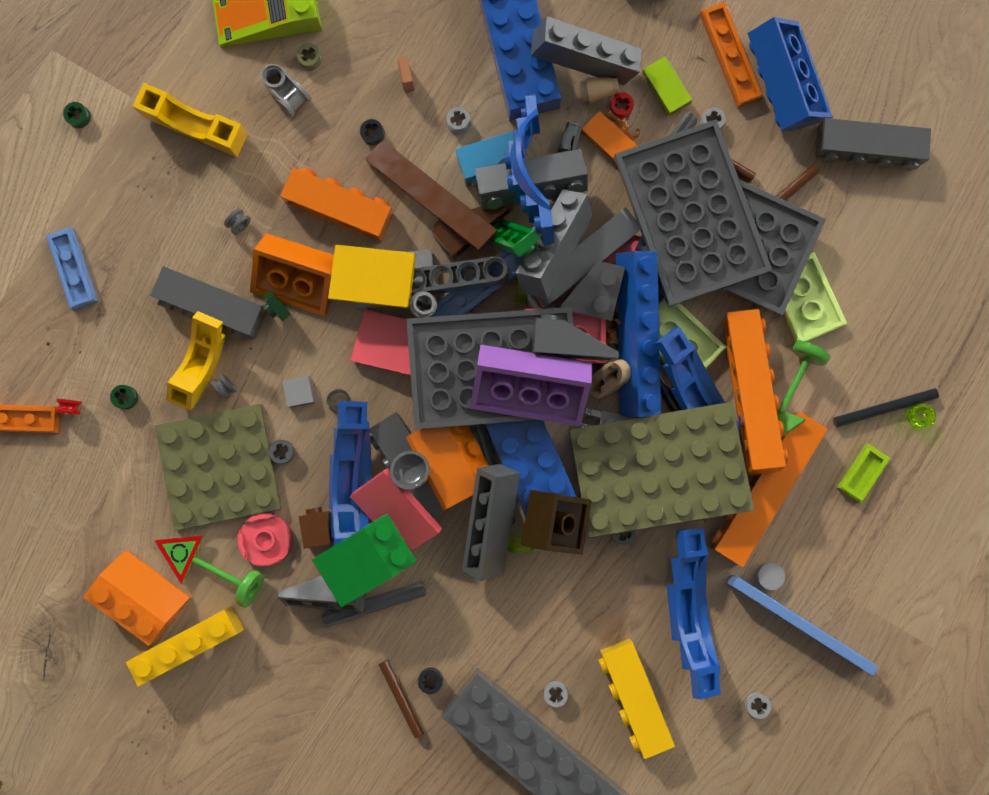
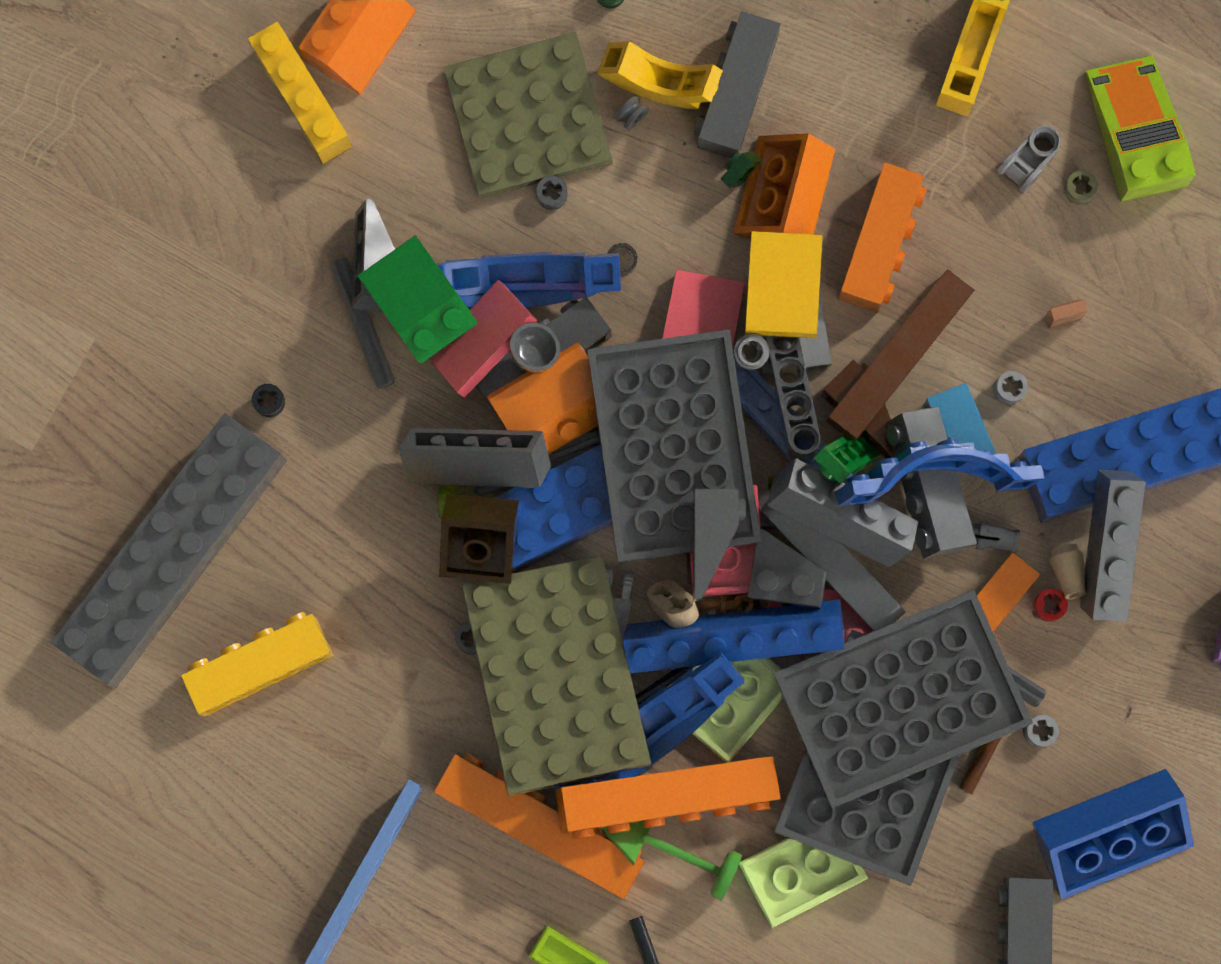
camera: 90 degrees right, 5 degrees down
bright green piece [154,535,264,608] -> none
dark grey bush [224,209,251,235] -> none
coral tile [238,513,292,567] -> none
light grey tile [282,376,315,408] -> none
reddish brown brick [299,507,334,549] -> none
black bush [360,119,385,145] -> none
reddish brown bar [378,659,424,738] -> none
medium lavender slope [470,345,592,426] -> none
light grey bush [544,681,568,708] -> none
clear orange hand [605,110,640,140] -> none
lime tile [642,56,692,116] -> none
blue piece [667,528,721,700] -> none
orange tile [700,2,763,108] -> none
light grey bush [745,693,771,719] -> none
light grey tile [756,562,785,590] -> none
reddish brown bar [776,165,819,201] -> none

